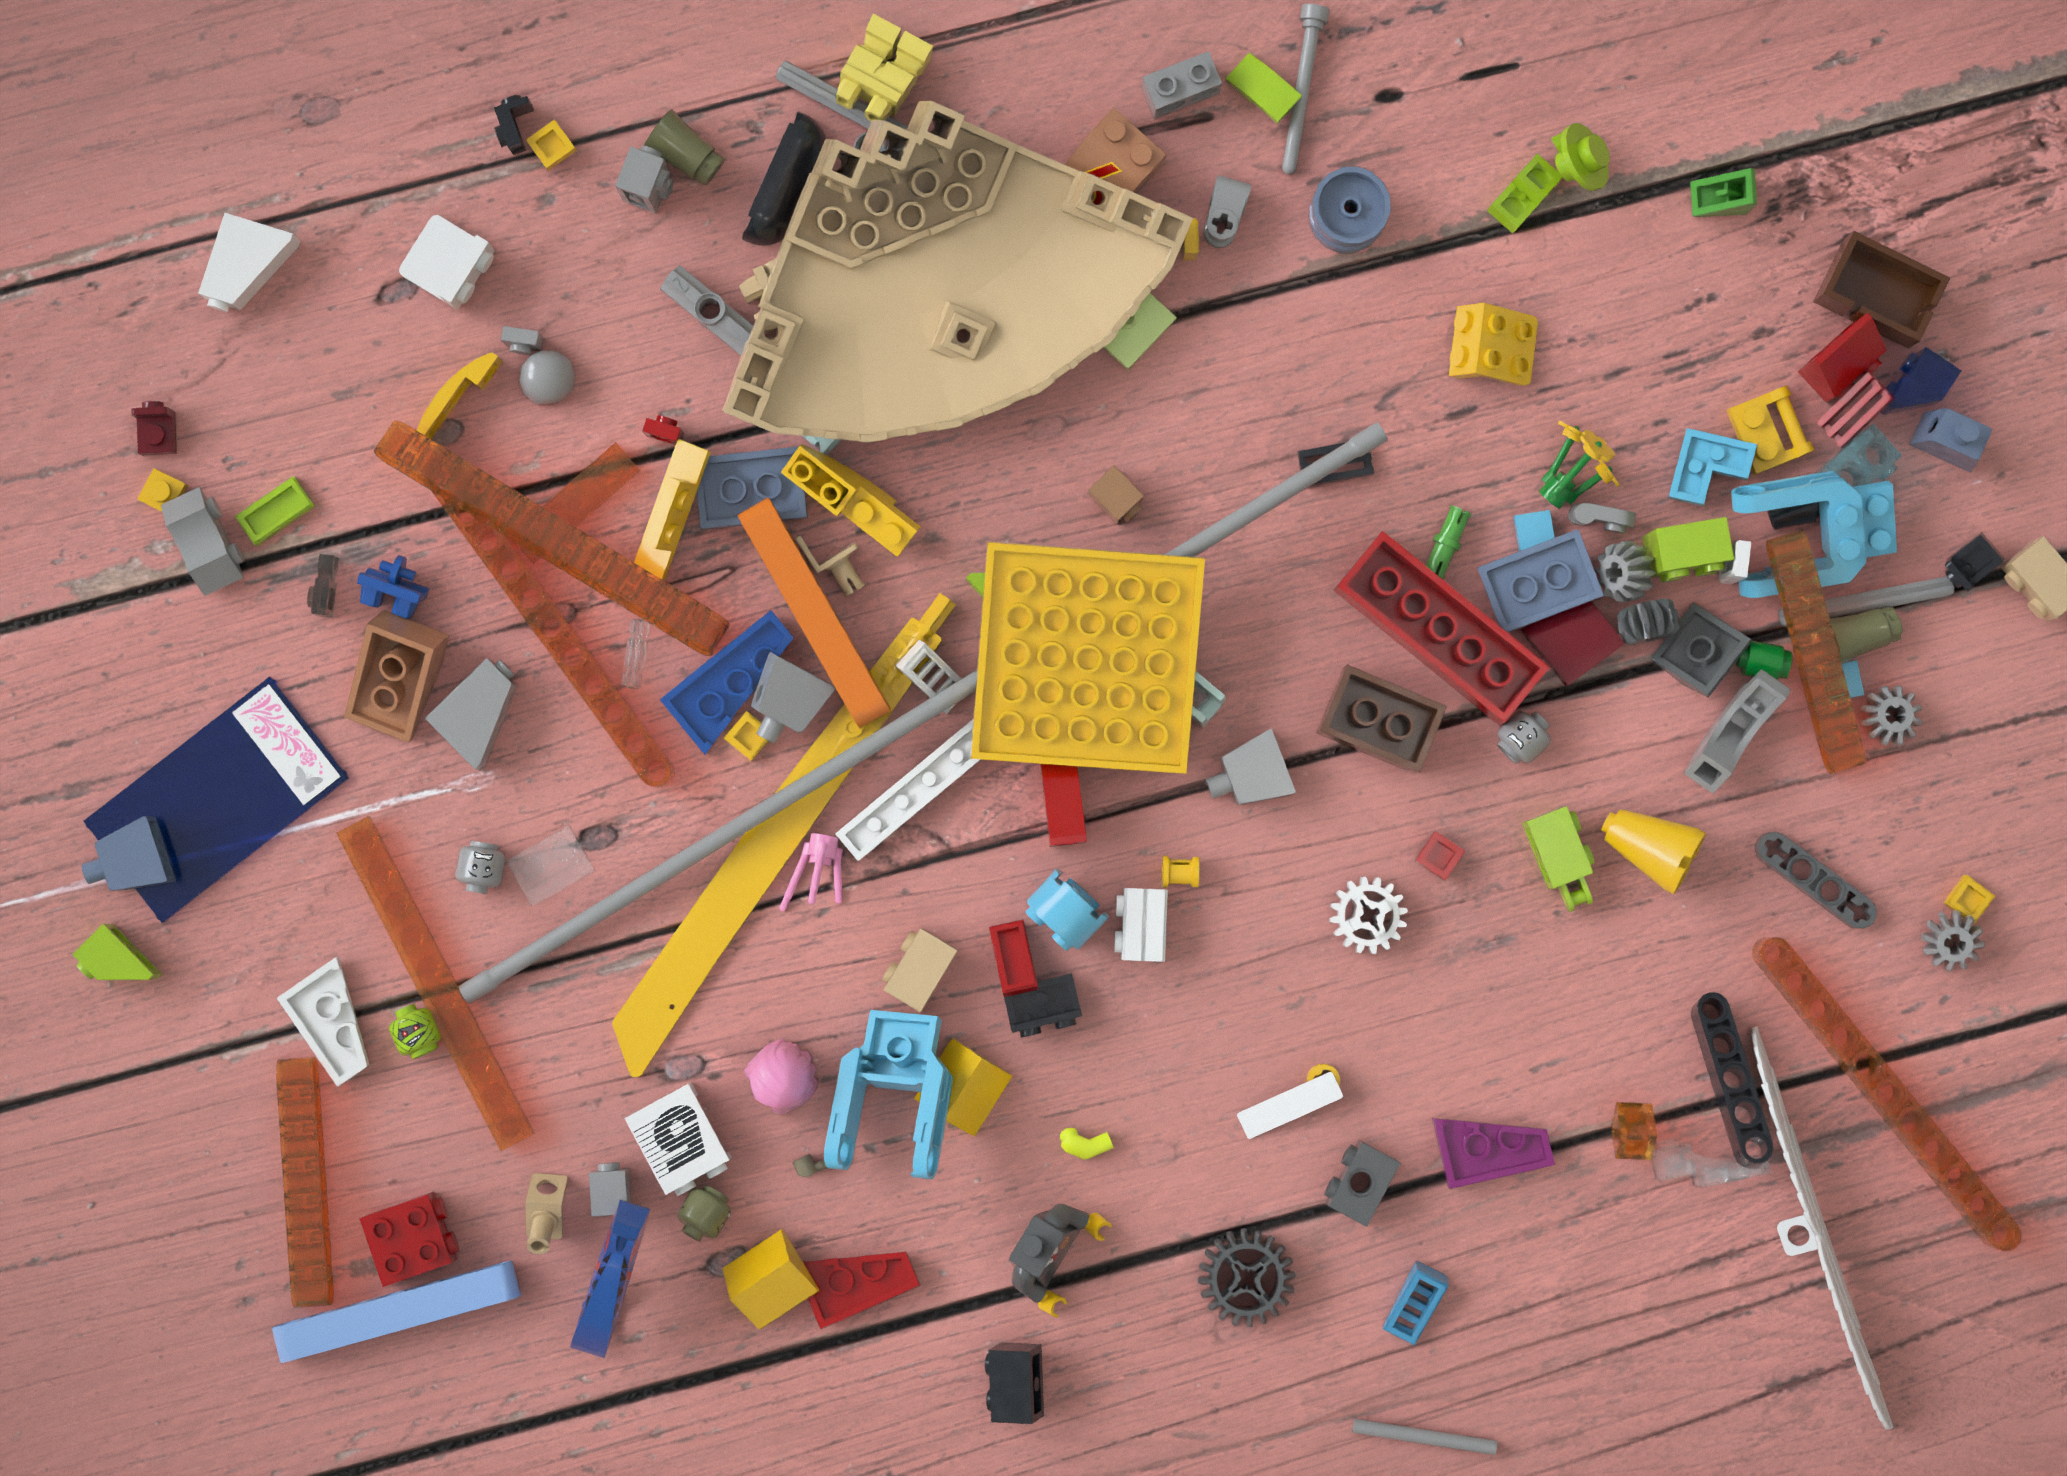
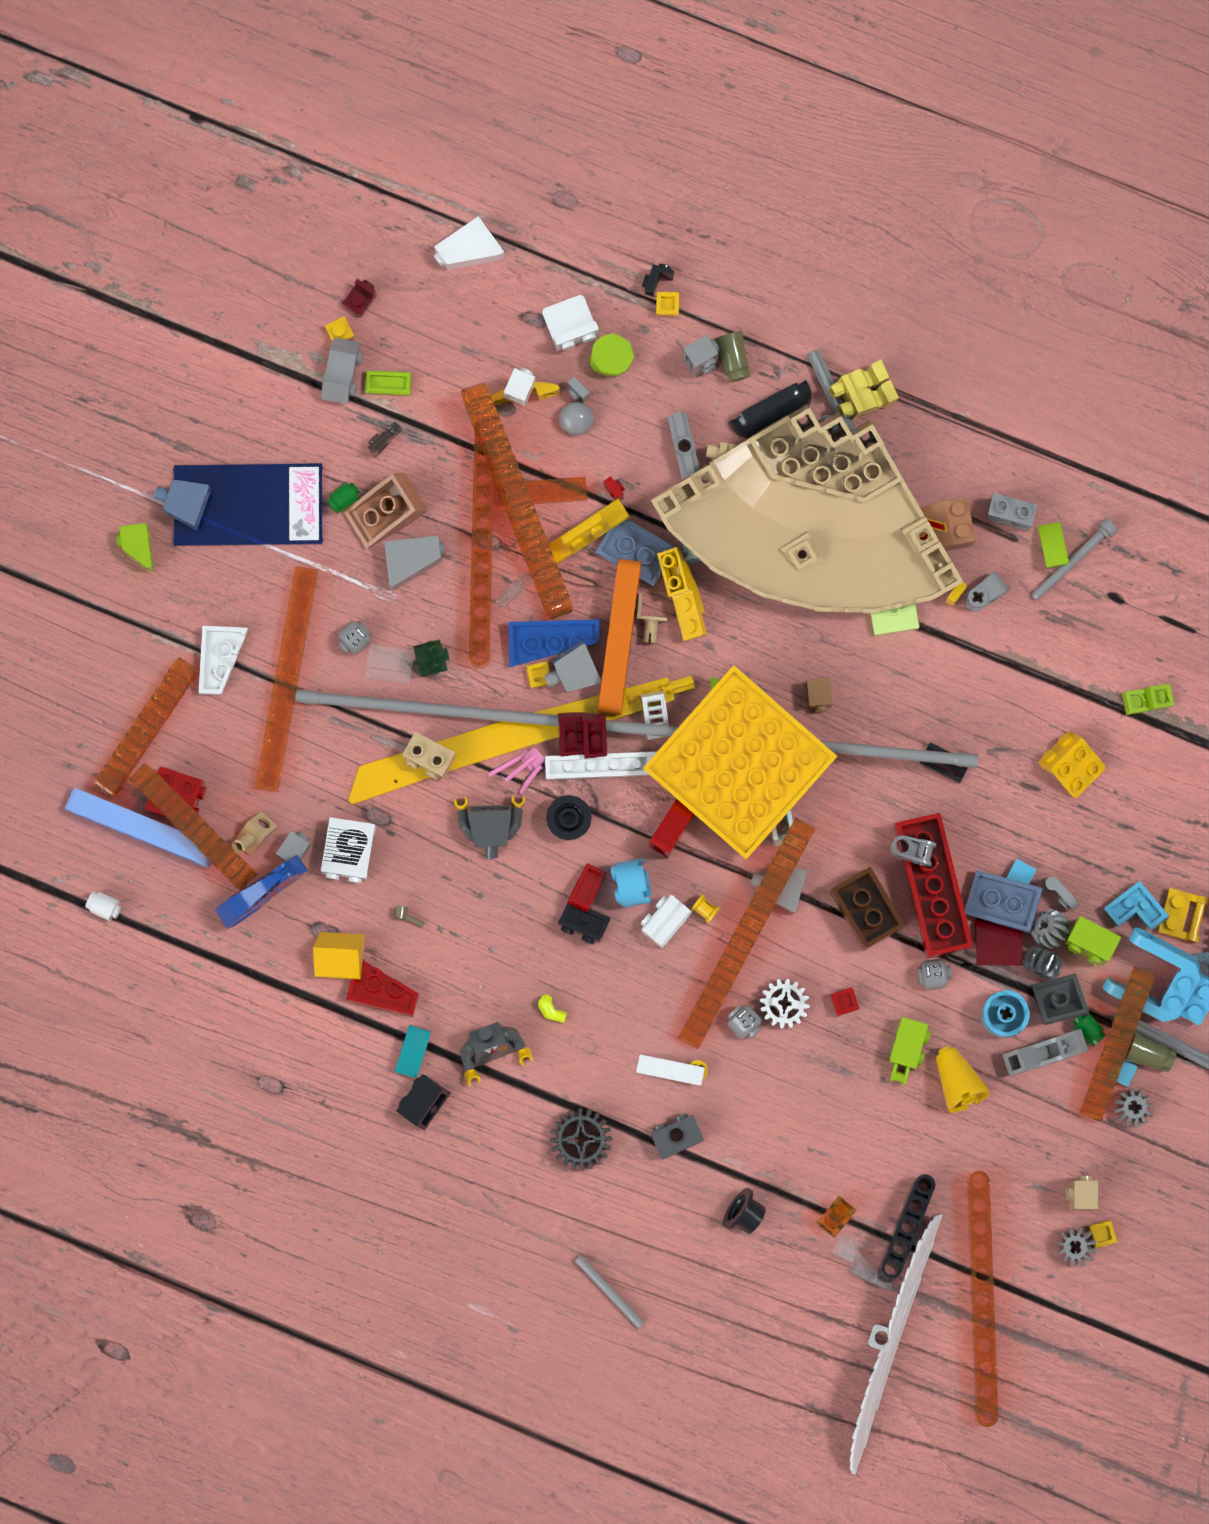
camera: 45 degrees right, 5 degrees down
blue hips [357,555,430,619] -> none
lime head [389,1003,442,1060] -> none
olive head [677,1185,731,1242] -> none
bright pink hair [744,1039,818,1115] -> none
medium azure plate [824,1010,954,1179] -> none
tan brick [882,928,958,1012] -> none
yellow slope [914,1037,1013,1137] -> none
sand blue wheel [1309,167,1391,253] -> none
dark azure slope [1383,1261,1449,1346] -> none
bright green pin [1425,505,1472,580] -> none
magenta wing [1432,1118,1555,1189] -> none
green plant [1539,421,1620,509] -> none
lime piece [1551,123,1610,191] -> none
white tile [1718,540,1751,585] -> none
dark grey beam [1755,832,1877,929] -> none
black cone [1767,502,1820,530] -> none
none -> white brick [85,891,122,921]
none -> clear orange beam [129,763,257,890]
none -> green brick [326,481,360,514]
none -> teal slope [394,1024,431,1078]
none -> tan brick [402,732,457,780]
none -> clear green brick [413,639,450,677]
none -> dark grey torso [454,795,525,859]
none -> white brick [504,368,536,406]
none -> black piece [546,795,592,841]
none -> dark red slope [558,712,607,759]
none -> lime hat [589,333,634,377]
none -> clear orange beam [678,817,816,1049]
none -> black piece [723,1188,766,1234]
none -> light grey head [727,1005,761,1039]
none -> light grey piece [890,835,936,867]
none -> medium azure brick [981,990,1030,1038]
none -> tan brick [1065,1176,1098,1211]

